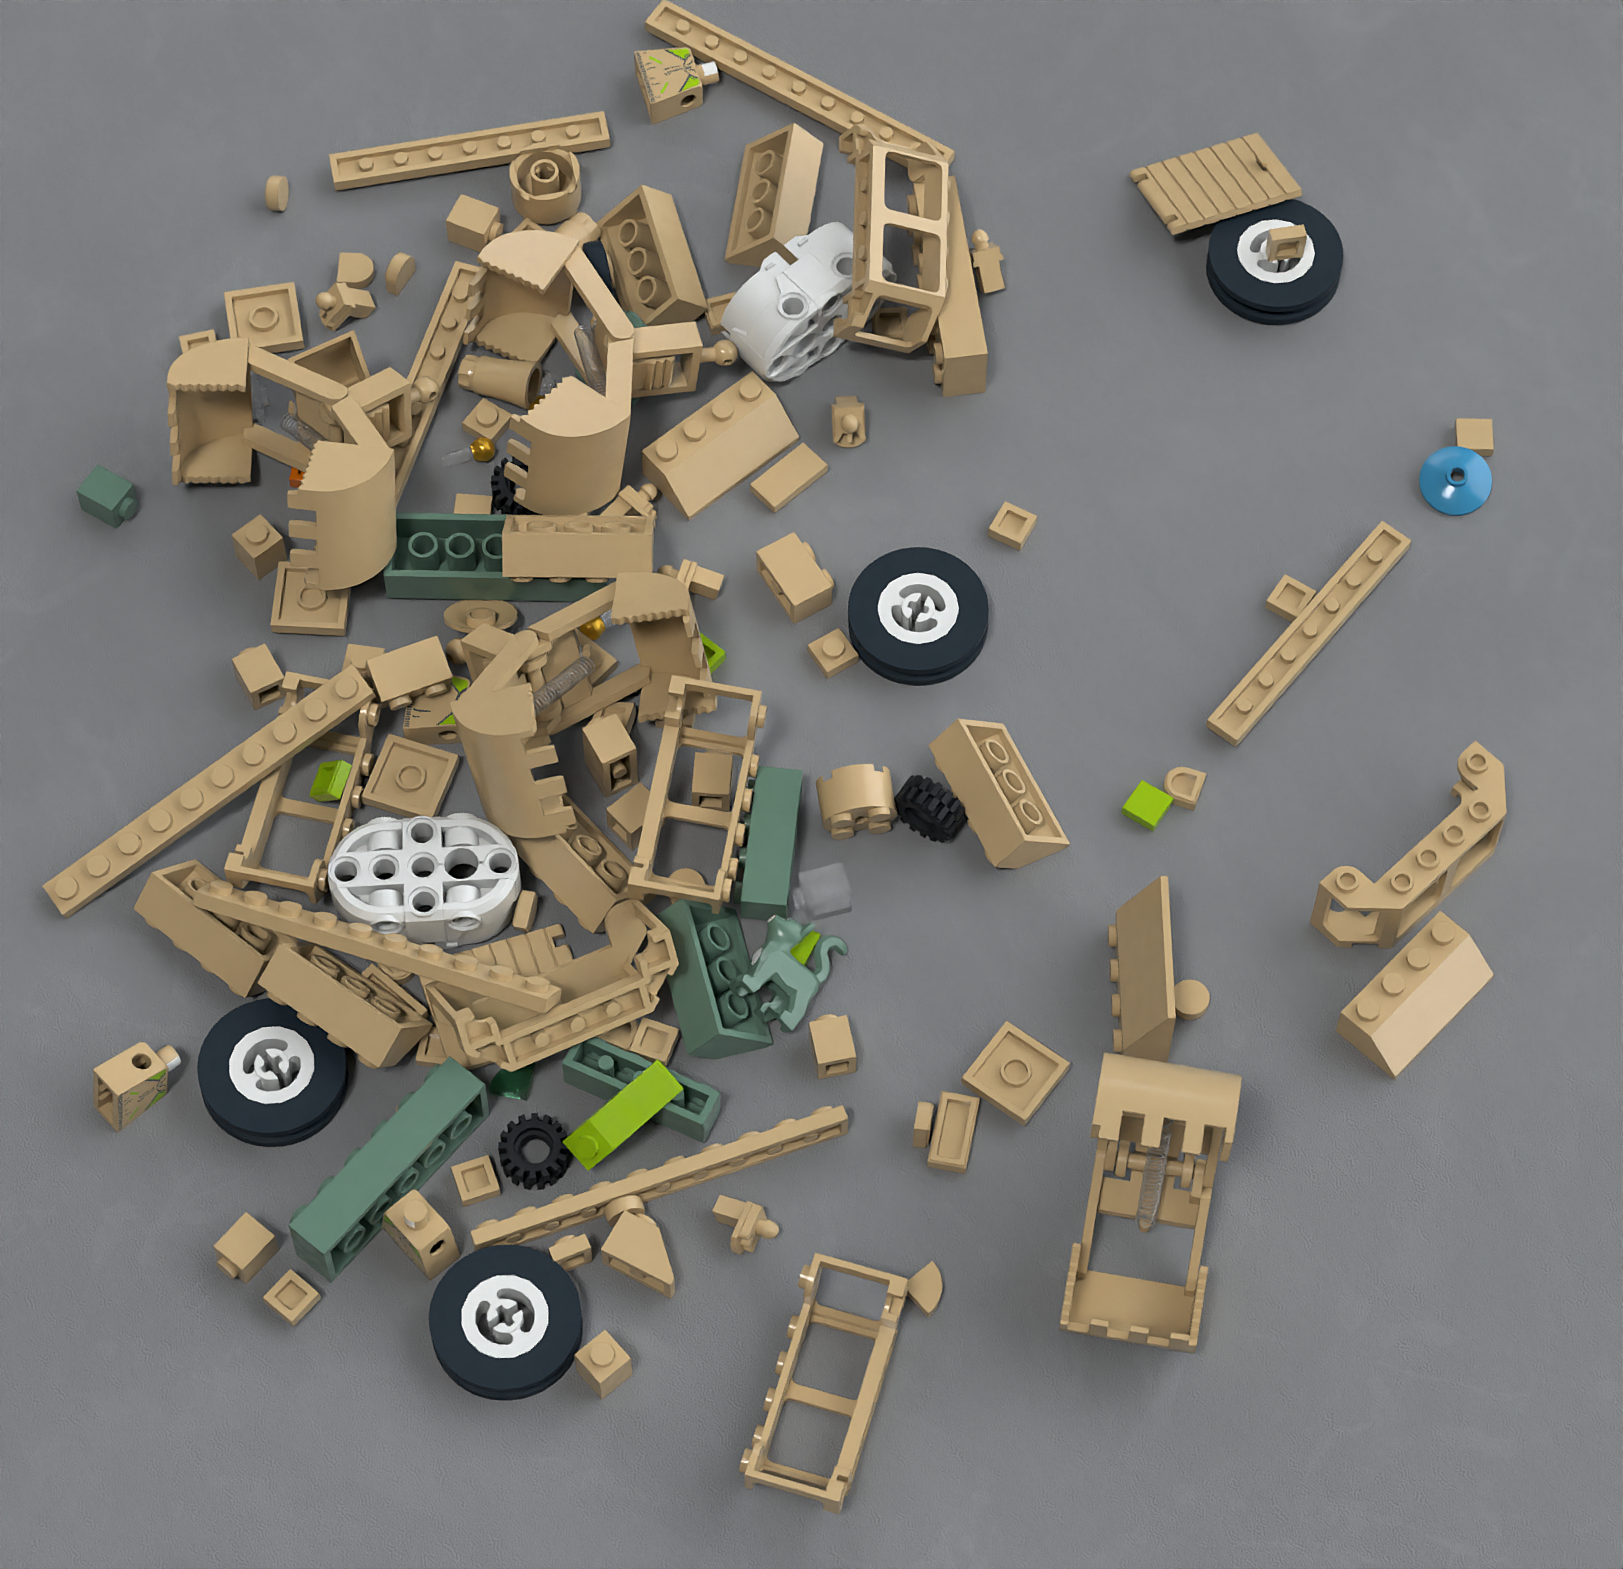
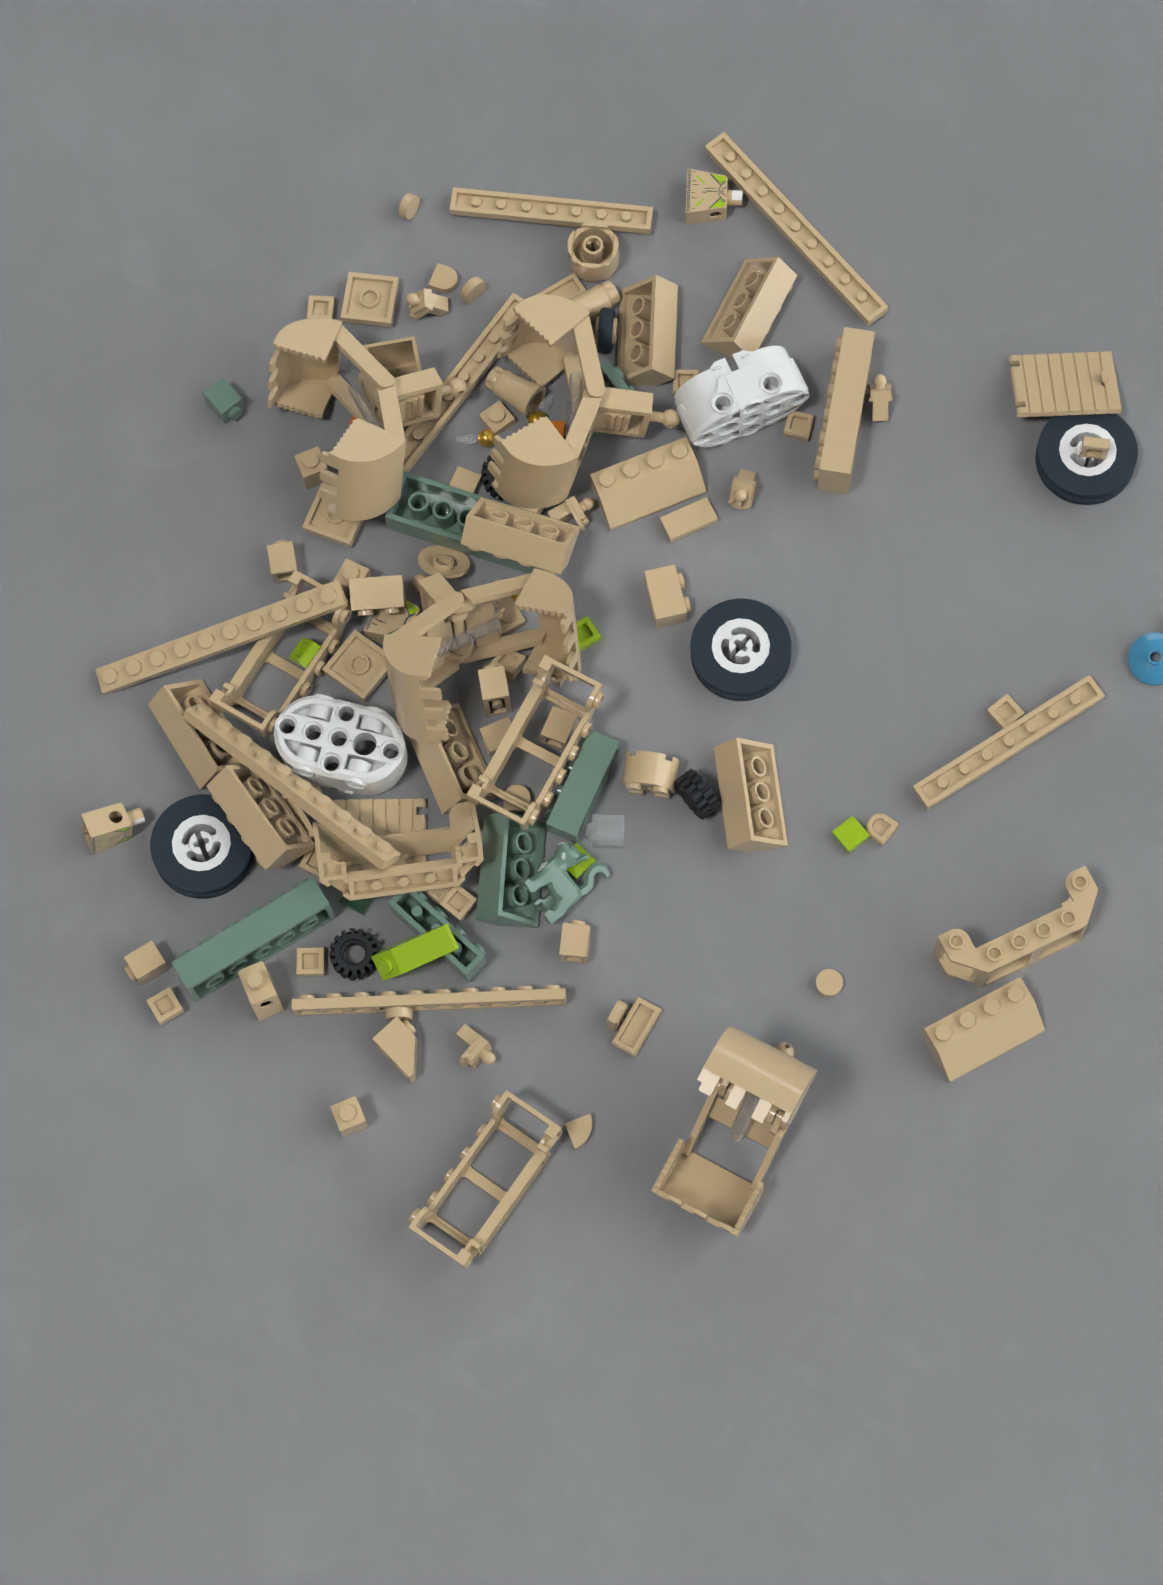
camera: 25 degrees right, 10 degrees up
black wheel [429,1245,583,1401] -> none
tan brick [446,194,504,253] -> none
tan tile [512,890,538,933] -> none
tan plate [548,1234,593,1272] -> none
tan piece [658,559,724,600] -> none
tan plate [808,628,859,679] -> none
tan windscreen [833,124,951,354] -> none
tan plate [961,1021,1070,1127] -> none
tan tile [988,501,1037,551] -> none
tan slope [1107,876,1176,1063] -> none

